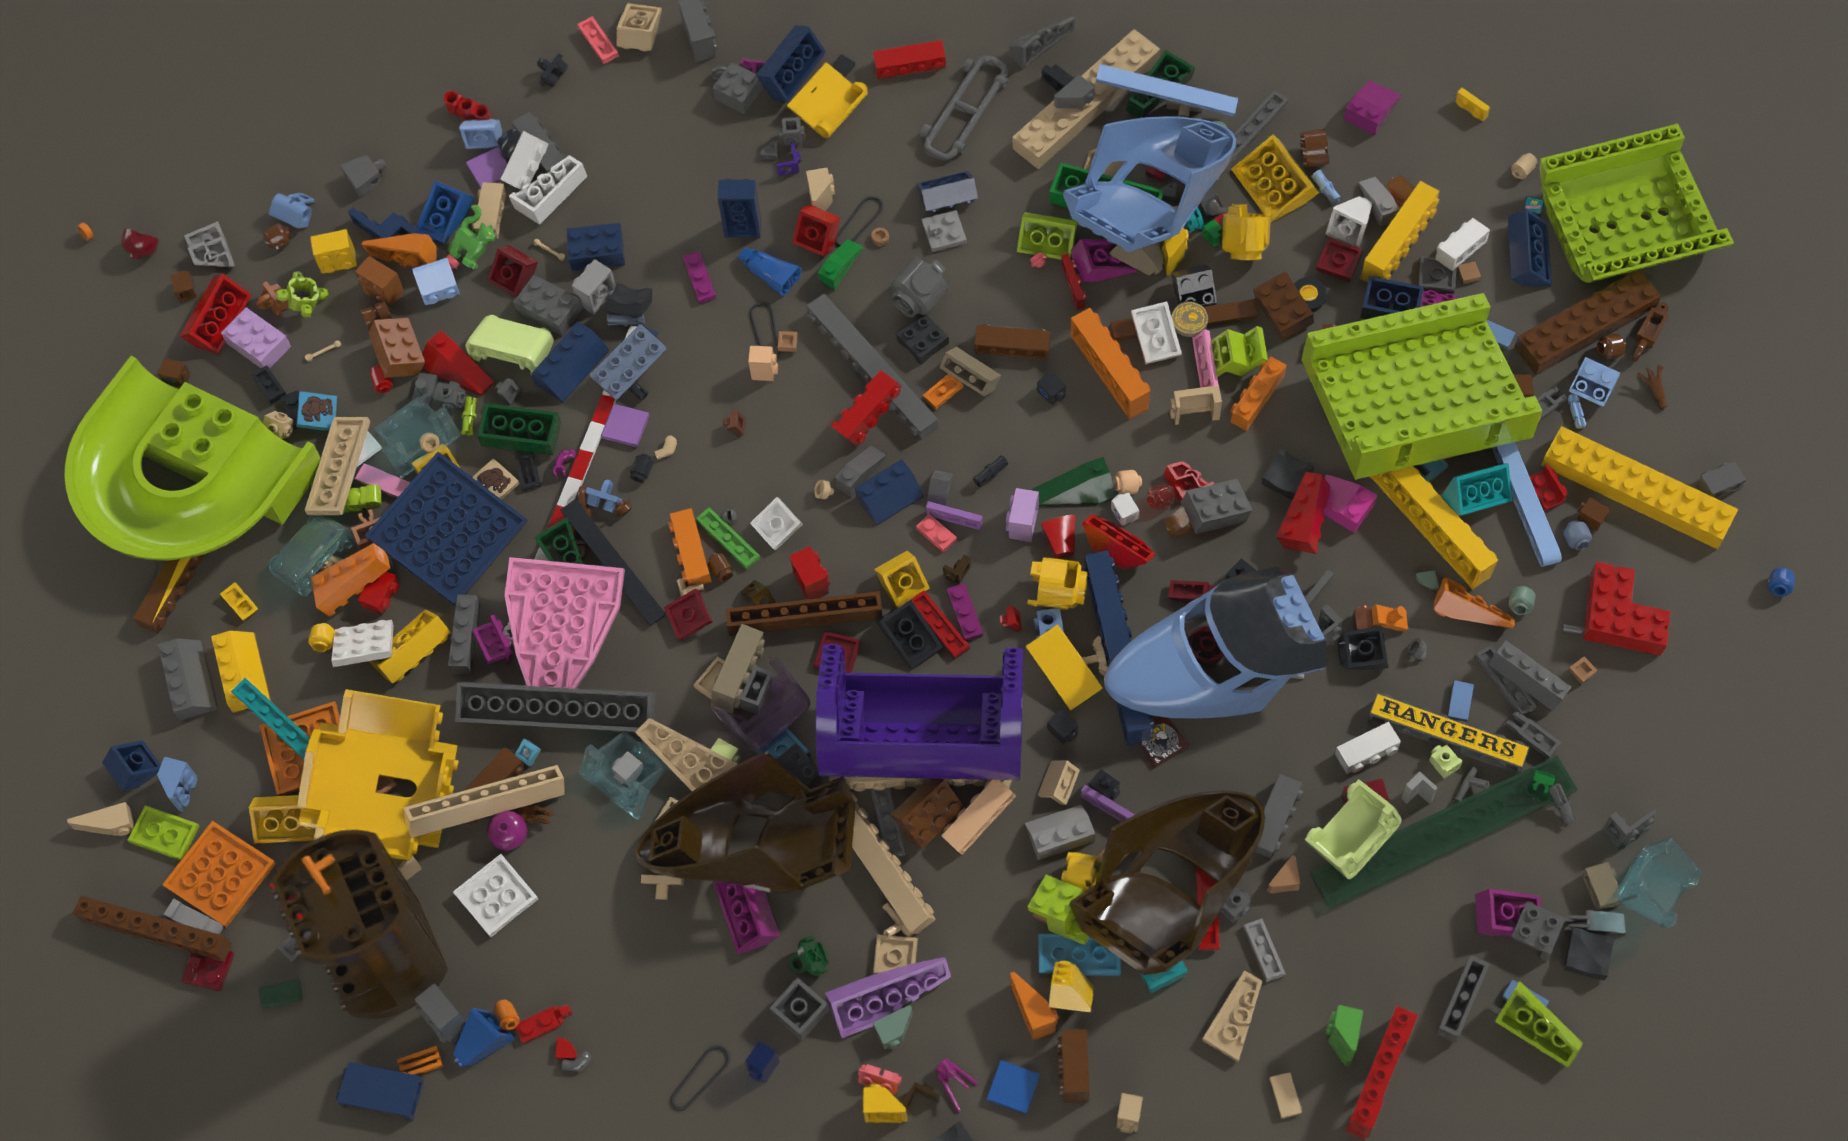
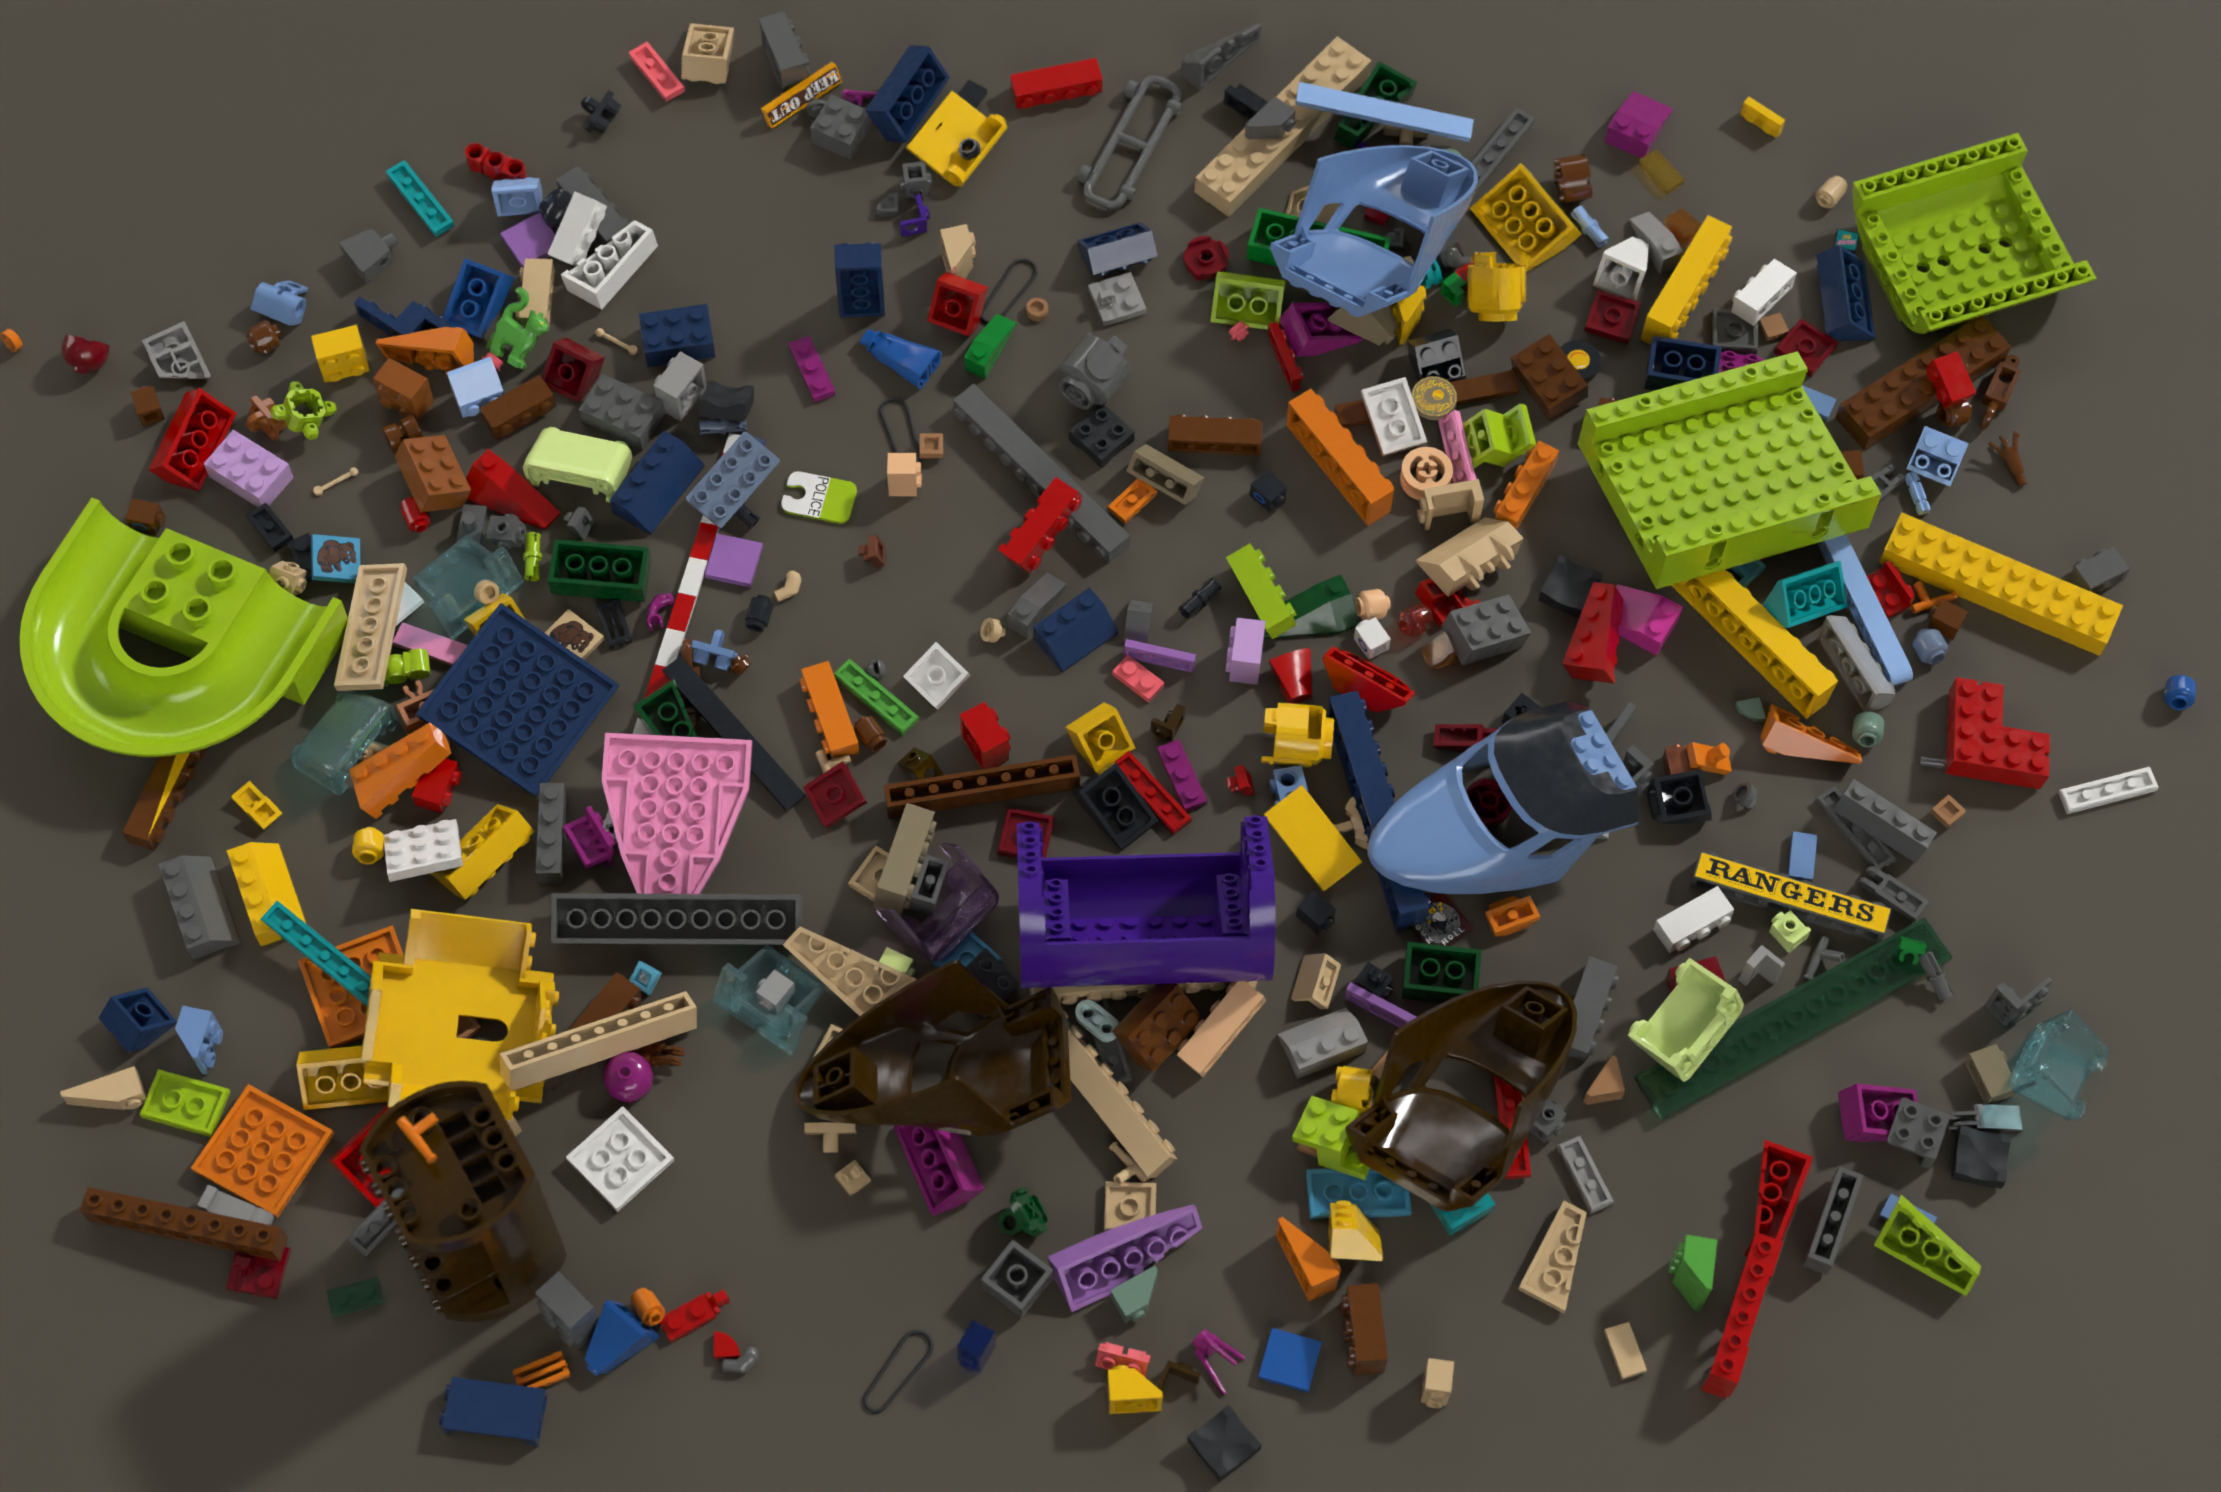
camera: 10 degrees left, 0 degrees up
none -> teal plate [385,160,455,237]
none -> reddish brown brick [479,375,556,440]
none -> tile [761,62,842,128]
none -> piece [782,471,857,524]
none -> tan tile [835,1160,871,1197]
none -> black plate [959,138,981,160]
none -> light aqua plate [1075,1000,1119,1042]
none -> dark red plate [1183,236,1229,280]
none -> lime brick [1226,543,1297,639]
none -> light nougat wheel [1400,447,1453,501]
none -> dark green brick [1401,942,1482,1003]
none -> tan piece [1416,517,1524,597]
none -> orange slope [1485,896,1540,937]
none -> clear yellow tile [1638,149,1685,195]
none -> red wedge [1754,1139,1813,1241]
none -> dark red tile [1774,318,1838,377]
none -> light grey slope [1817,615,1895,712]
none -> orange piece [1911,581,1958,614]
none -> red brick [1925,351,1976,408]
none -> white tile [2058,767,2159,814]

